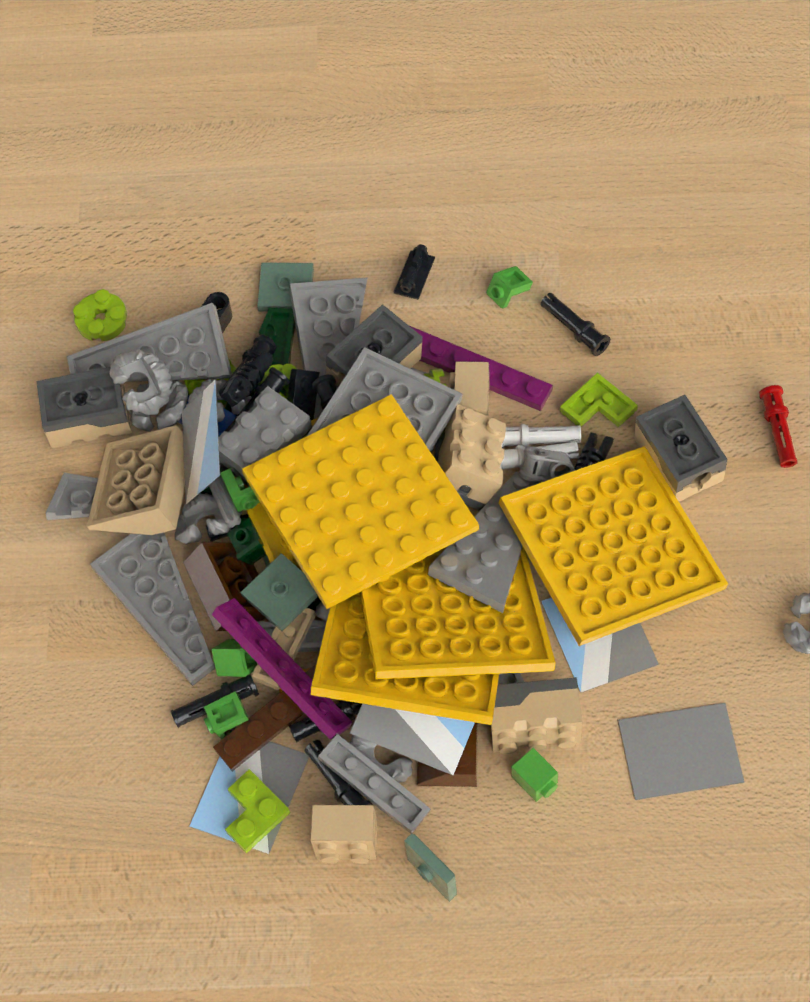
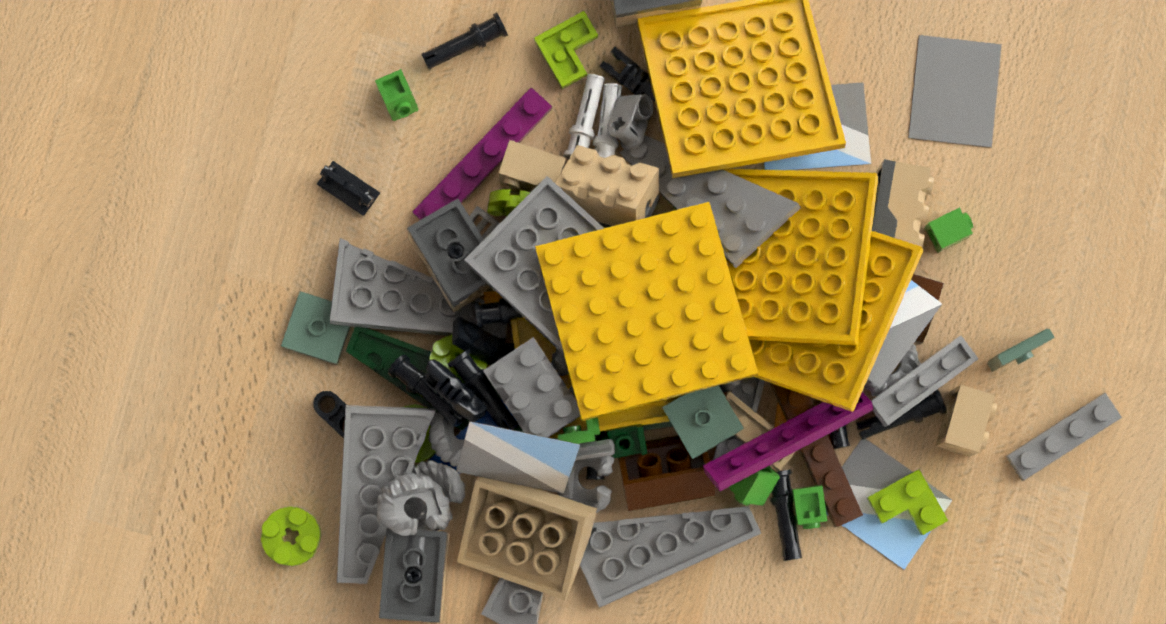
camera: 80 degrees left, 20 degrees up
none -> light grey plate [1006,393,1122,481]

